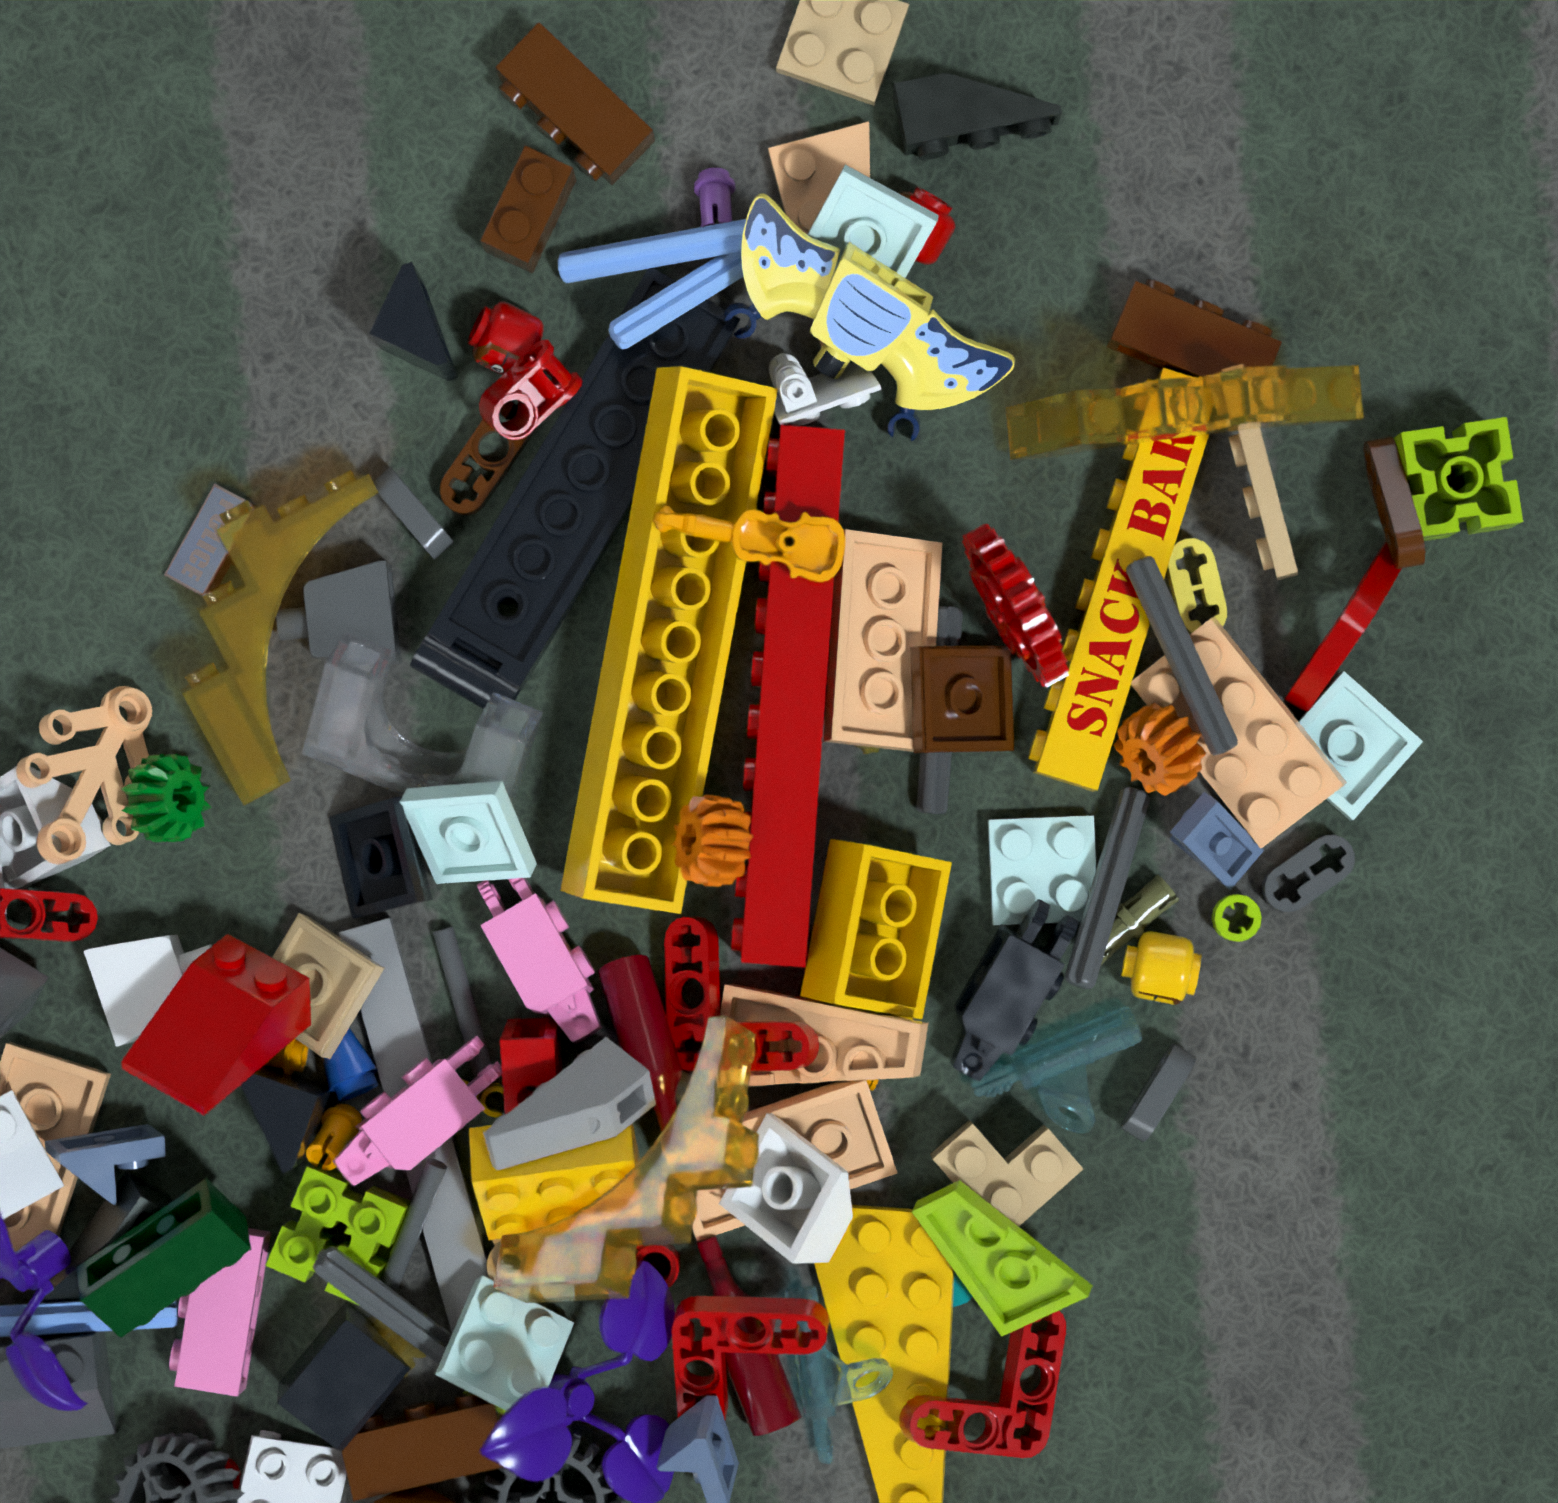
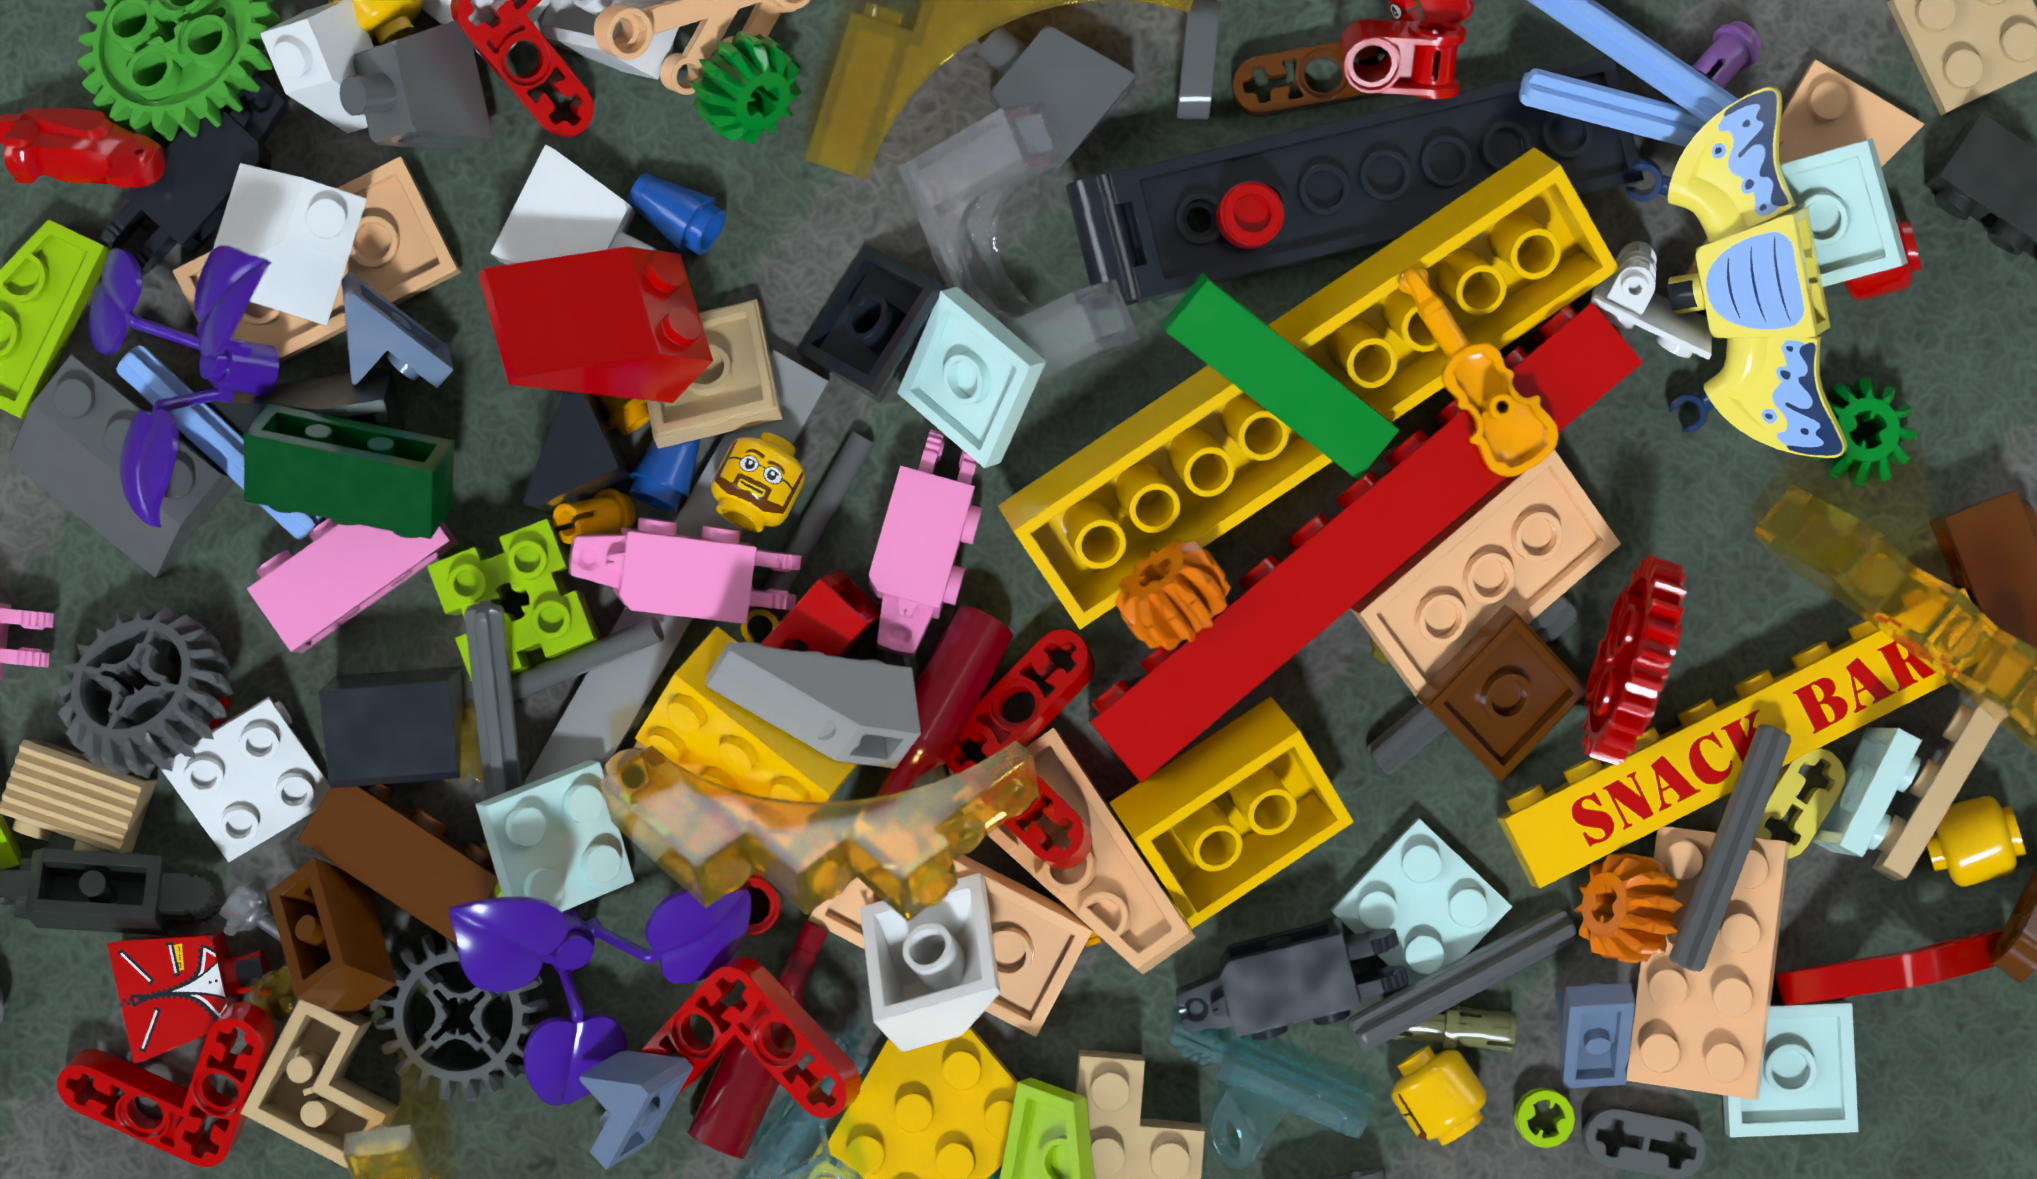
camera: 40 degrees right, 0 degrees up
none -> blue cone [627,173,726,255]
none -> yellow head [710,432,806,532]
none -> green tile [1160,274,1399,480]
none -> red tile [1216,181,1284,249]
none -> green gear [1810,377,1918,487]
none -> light aqua plate [1811,727,1922,857]
none -> yellow head [1926,796,2026,887]

